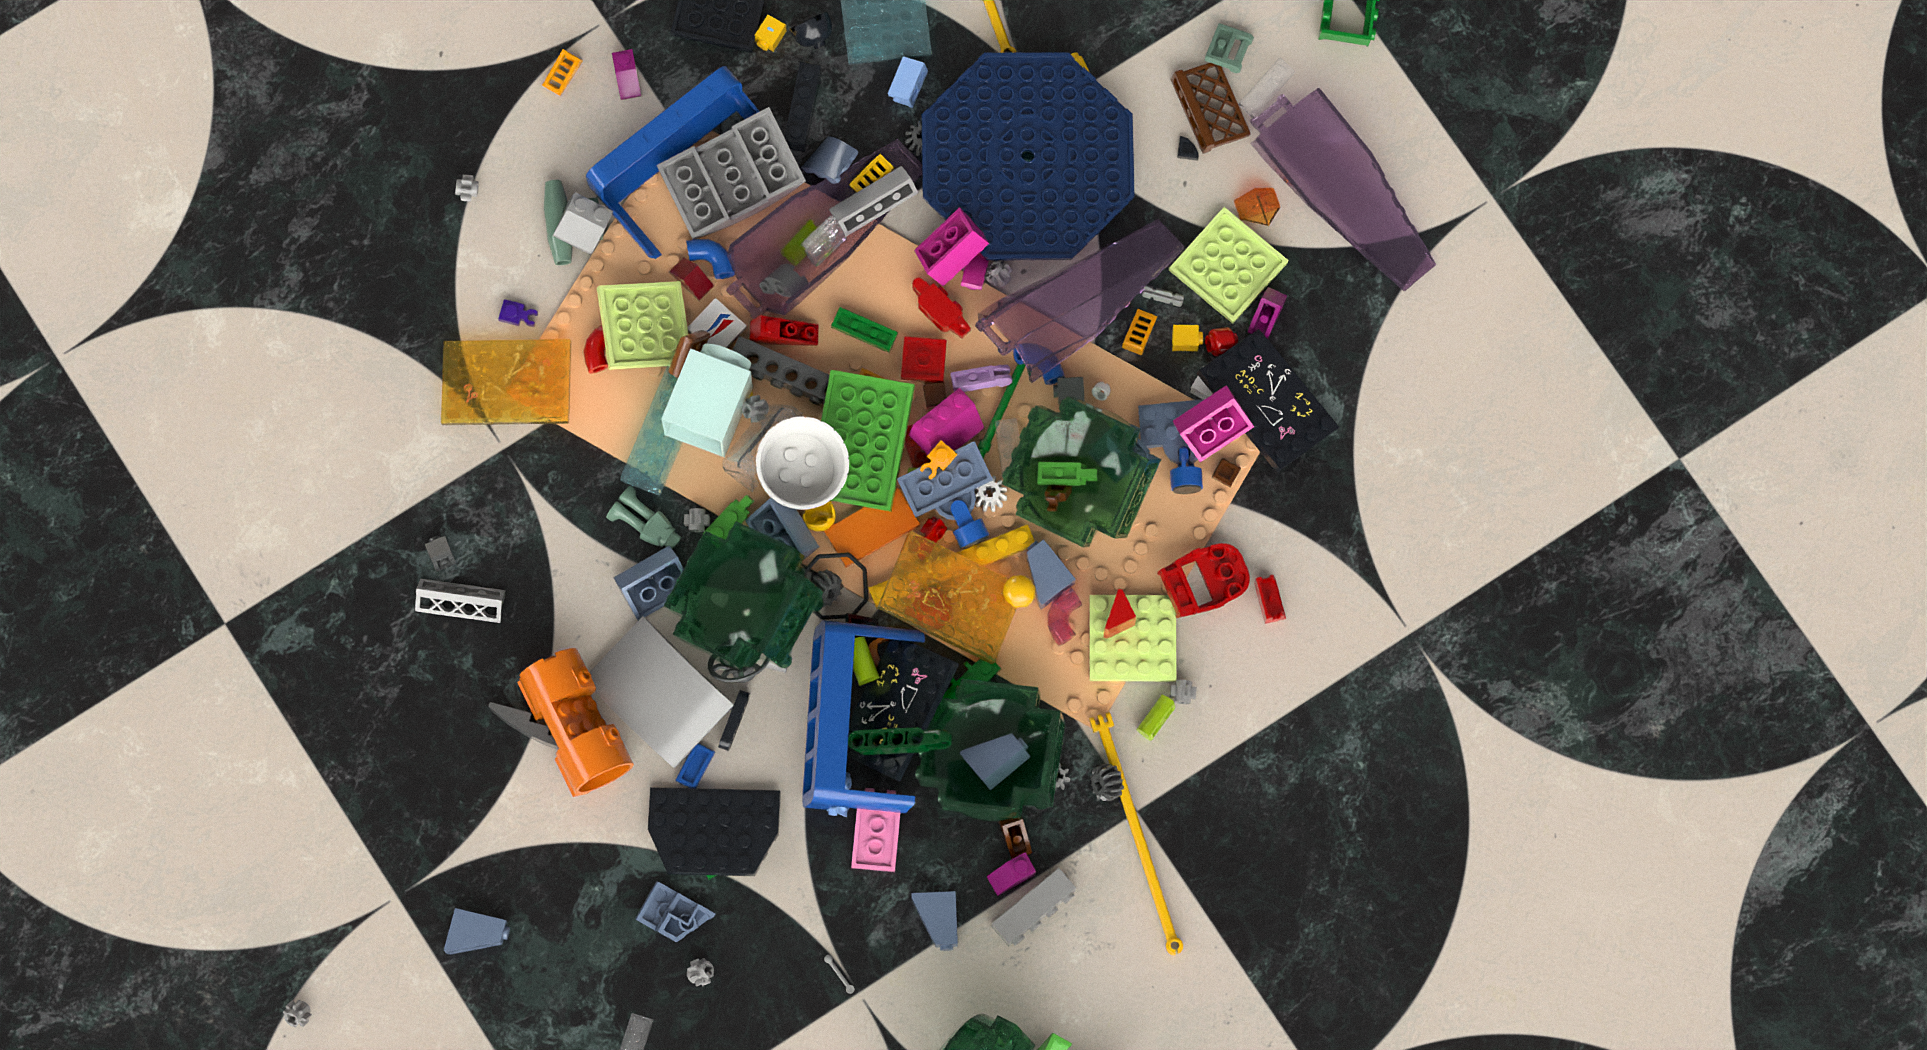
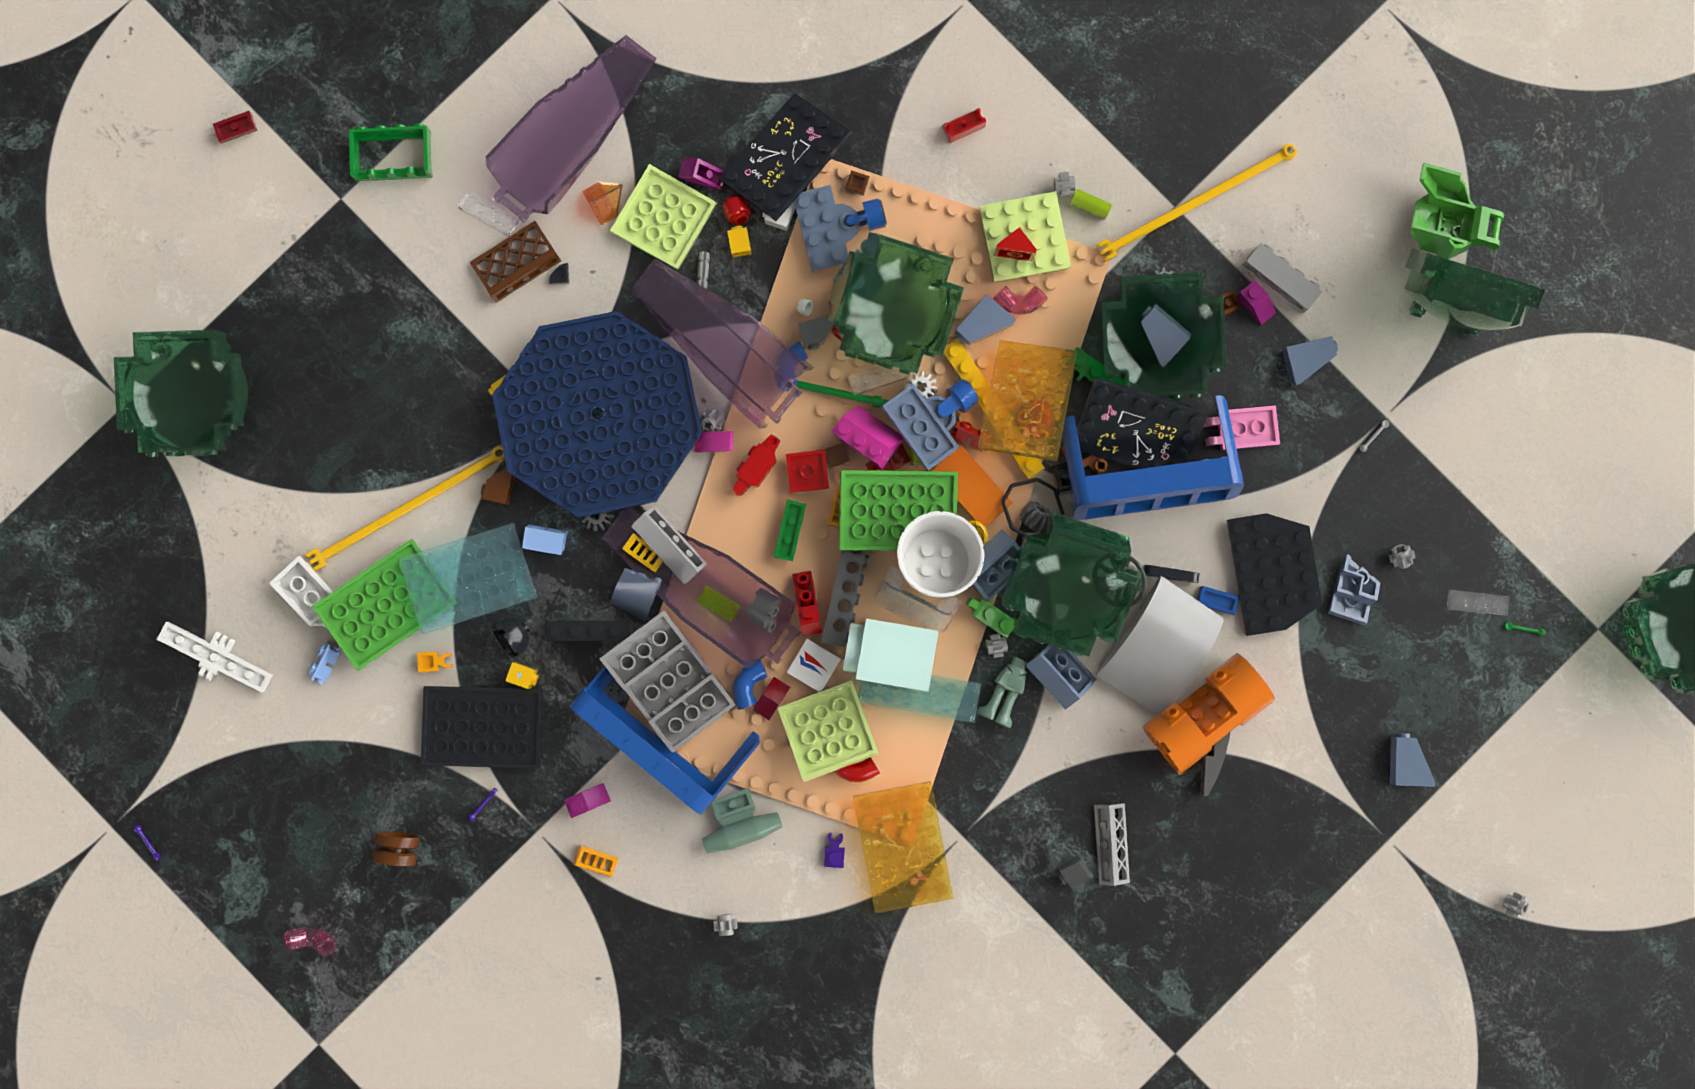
camera: 100 degrees left, 10 degrees up
slope [553,192,613,255] -> none
dark orange brick [668,330,710,378] -> none
light grey gear [742,395,769,423] -> none
clear plate [801,216,847,267] -> none
dark green piece [848,727,952,755] -> none
lime brick [853,637,880,686] -> none
dark pink slope [914,207,989,286] -> none
light orange plate [920,440,958,480] -> none
lavender hinge [950,364,1013,392] -> none
yellow hair [1003,575,1036,608] -> none
bright green hinge [1037,462,1098,486] -> none
reddish brown plate [1045,485,1072,512] -> none
dark grey gear [1090,764,1124,801] -> none
light orange slope [1122,309,1157,355] -> none
red slope [1157,543,1250,618] -> none
dark pink slope [1173,385,1254,462] -> none
sand green plate [1205,23,1254,73] -> none
none -> reddish brown slope [481,467,515,506]

